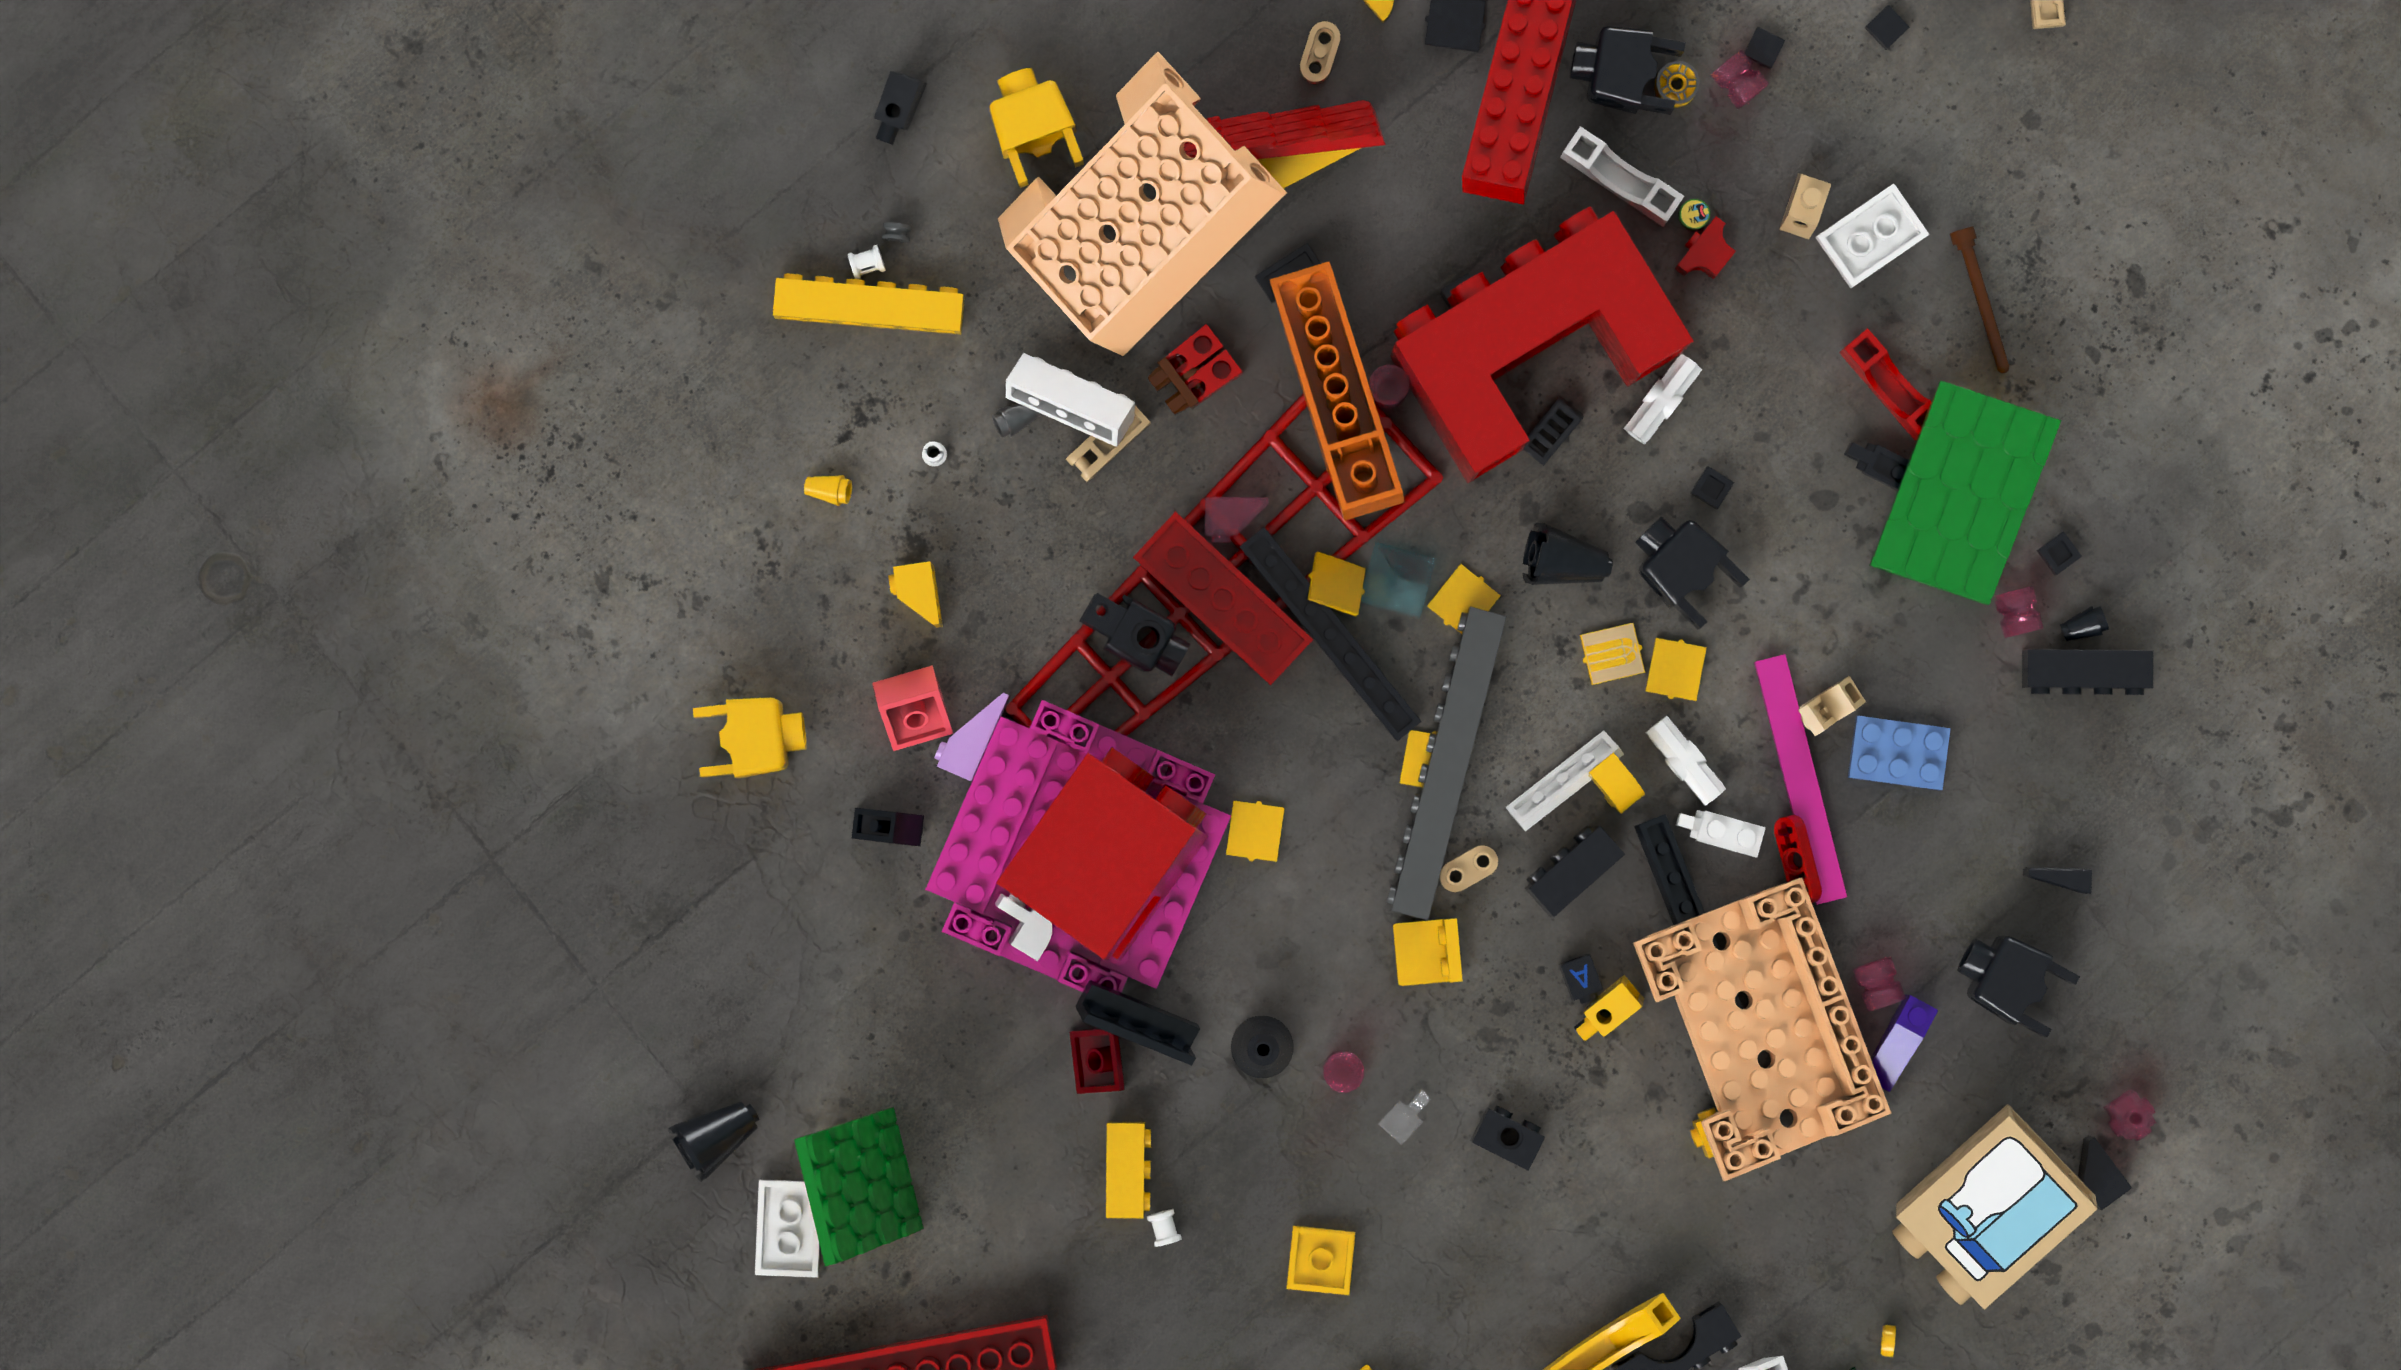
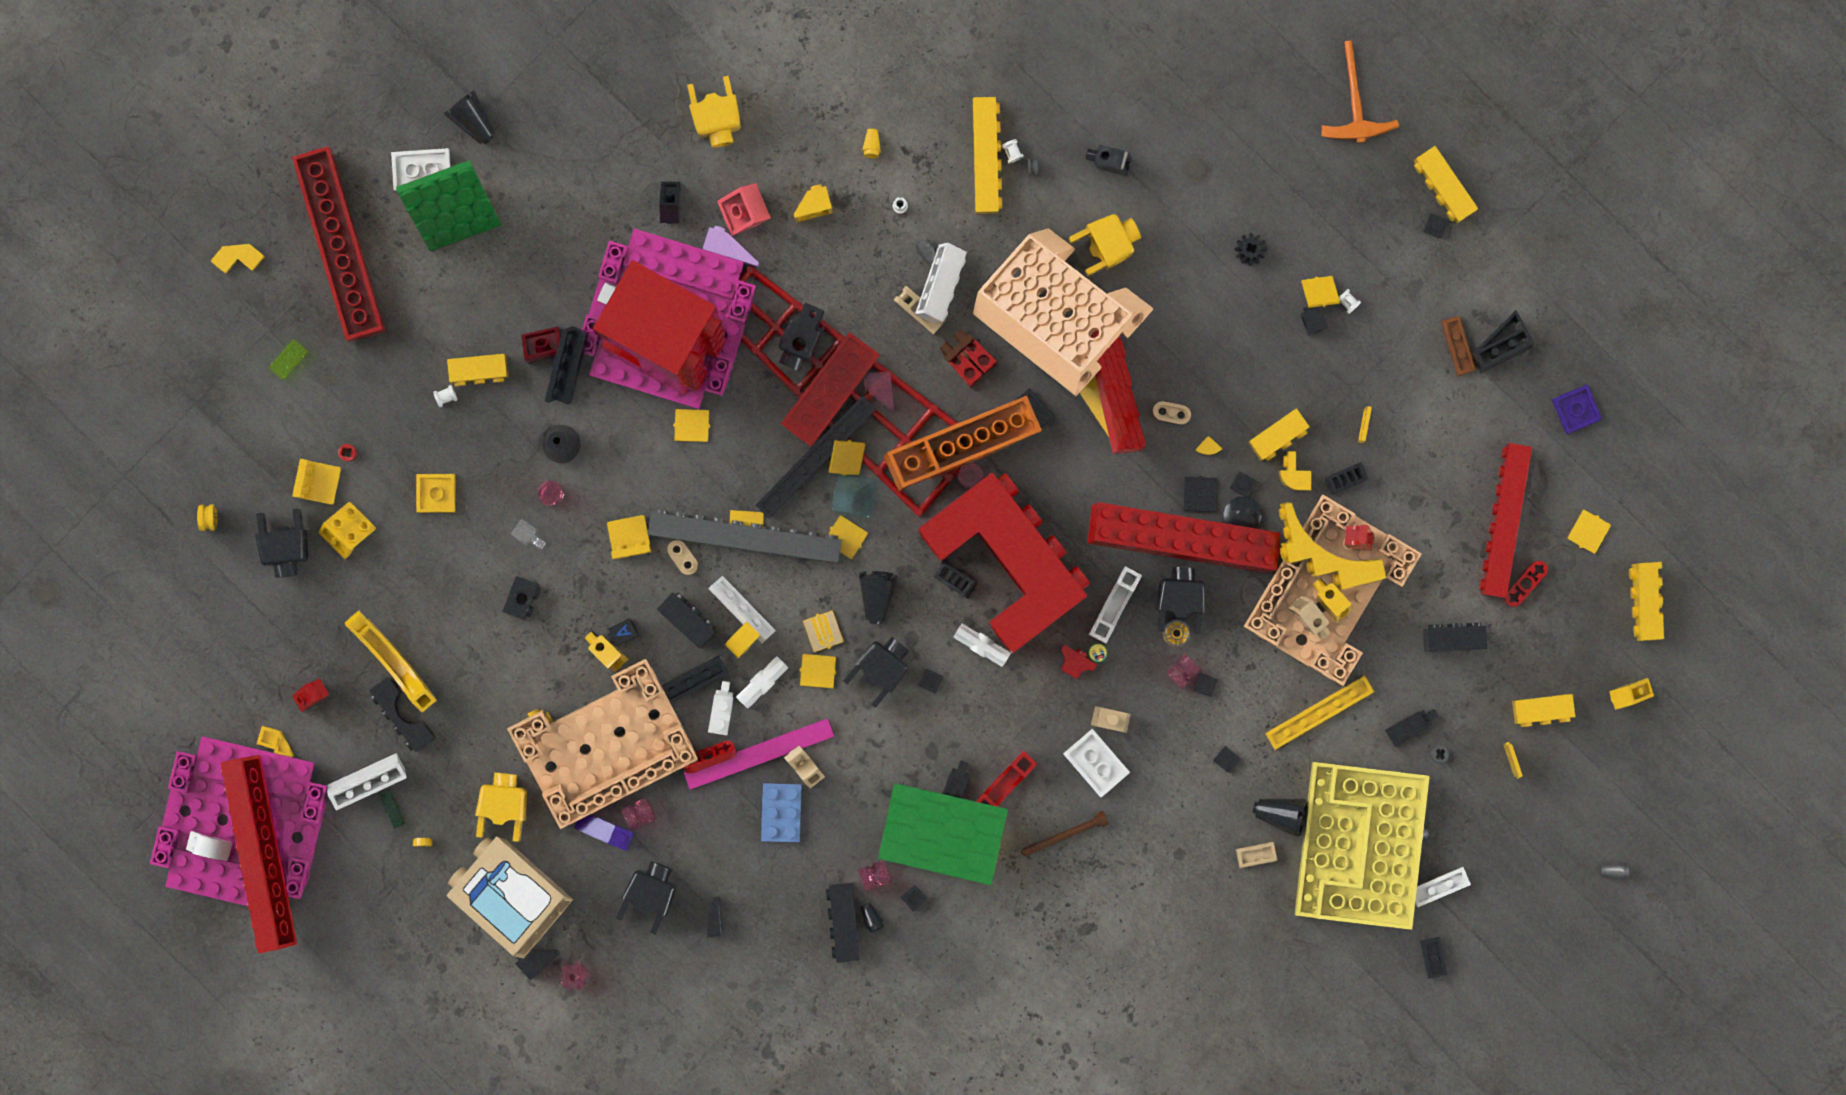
camera: 85 degrees right, 0 degrees up
none -> yellow piece [475,772,527,842]

